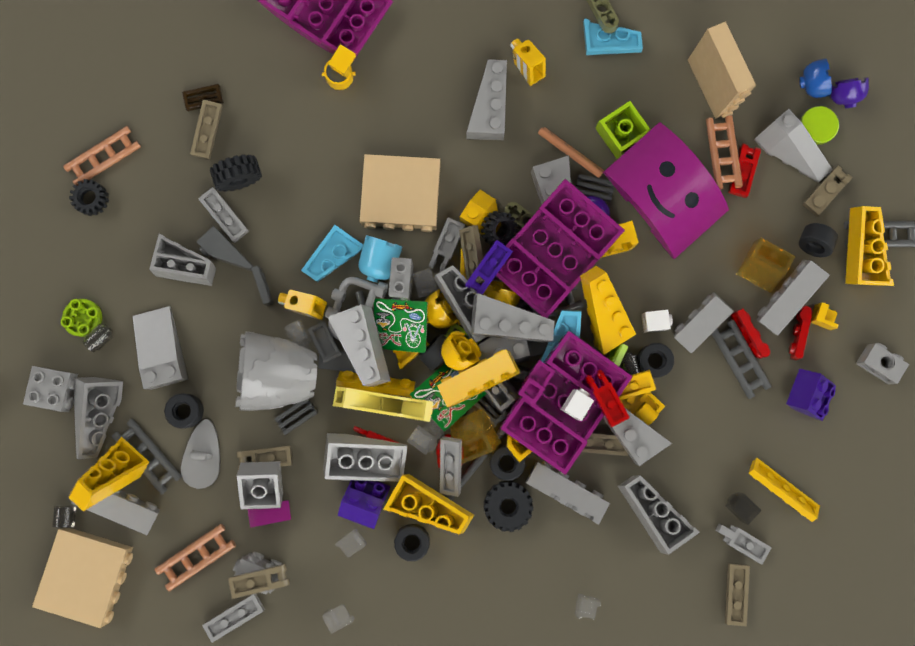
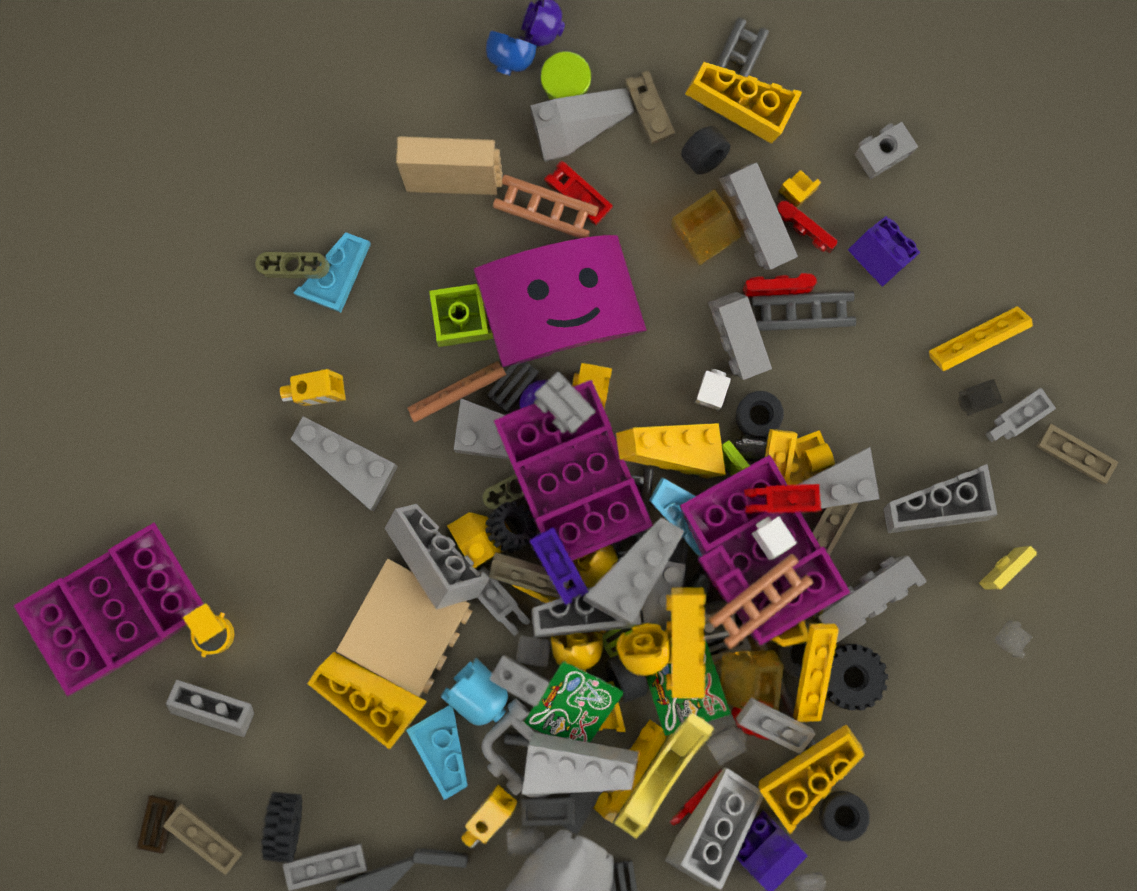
camera: 70 degrees left, 0 degrees up
none -> light grey brick [166,680,254,737]
none -> yellow wedge [307,652,427,750]
none -> light grey wedge [385,504,490,610]
none -> light grey brick [534,372,595,433]
none -> nougat bar [708,554,813,649]
none -> yellow plate [793,623,839,722]
none -> light yellow plate [979,546,1037,590]

